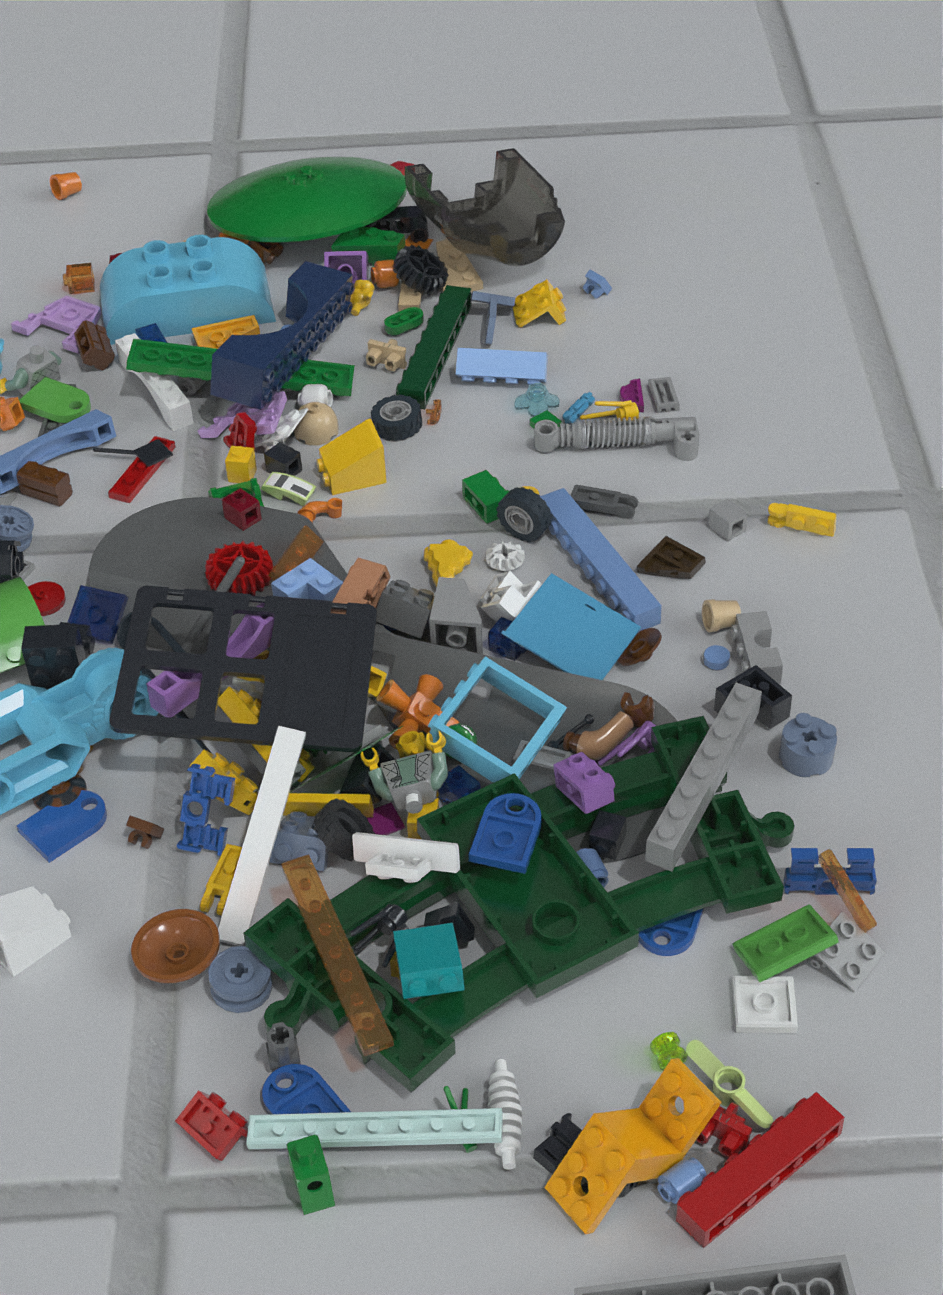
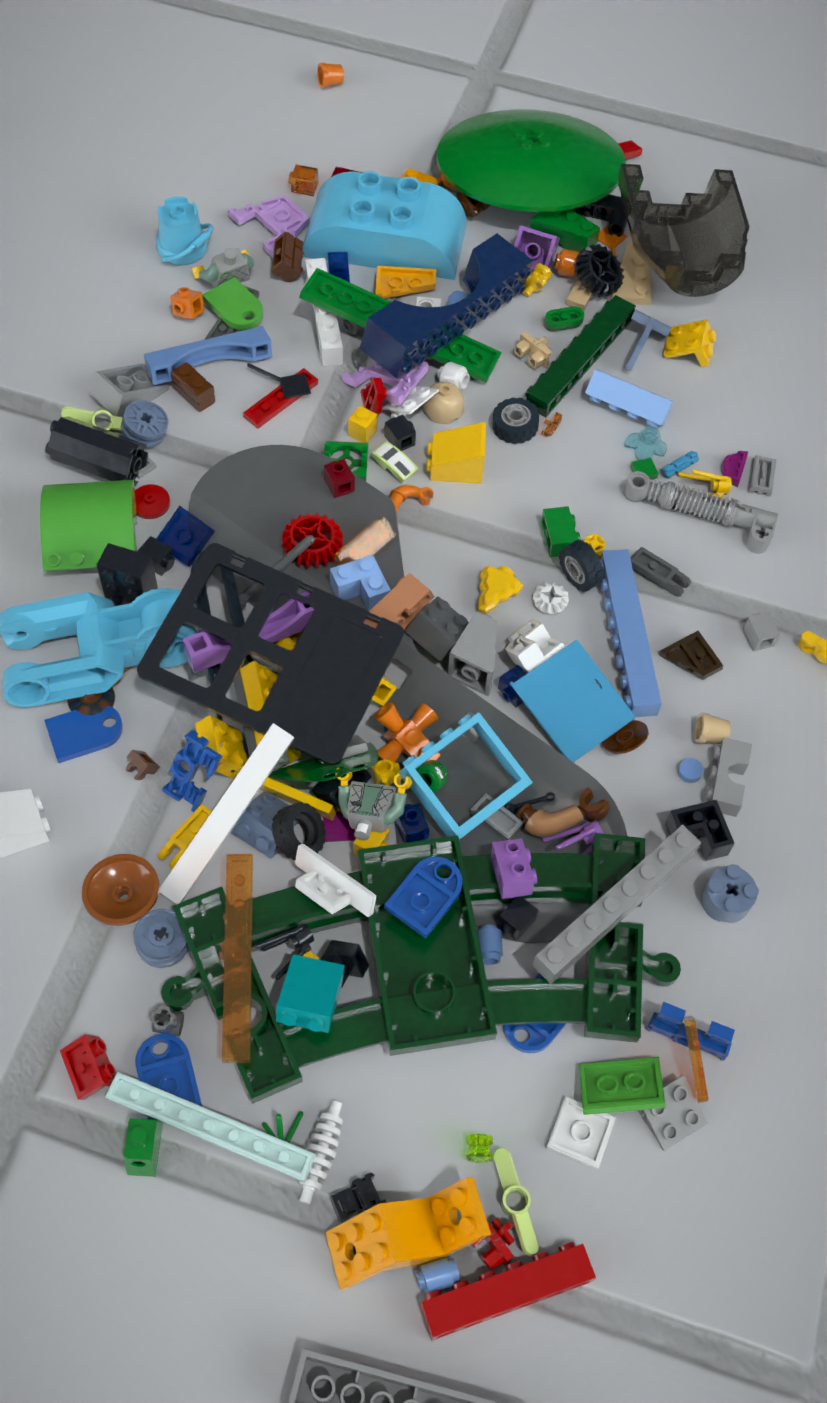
camera: 15 degrees right, 15 degrees up
medium blue tile [583,269,612,299] -> none

